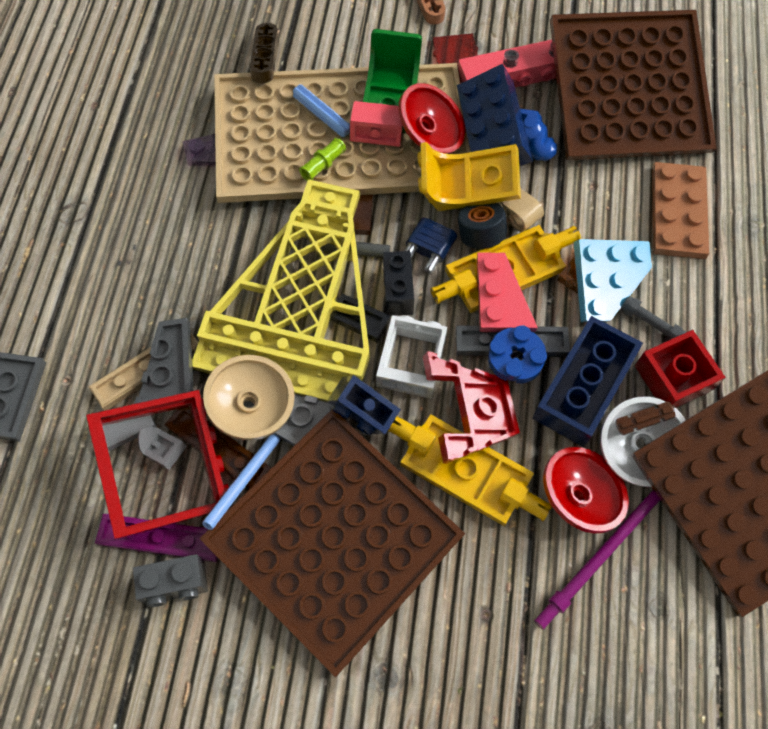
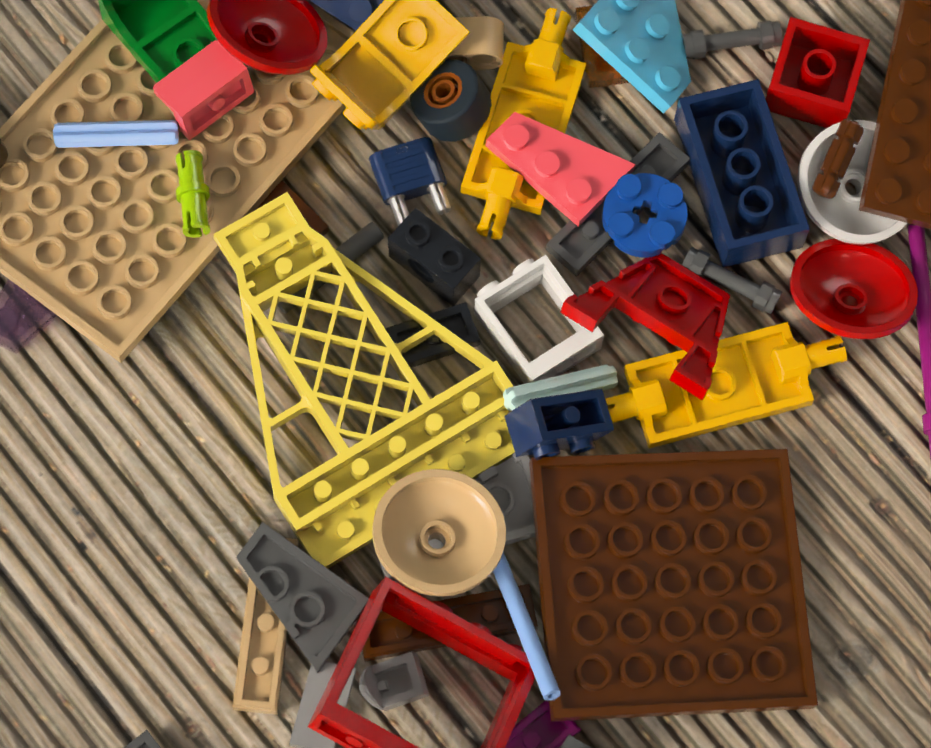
camera: 50 degrees left, 5 degrees up
none -> light aqua axle [503,364,618,411]
none -> dark grey bar [682,247,782,314]

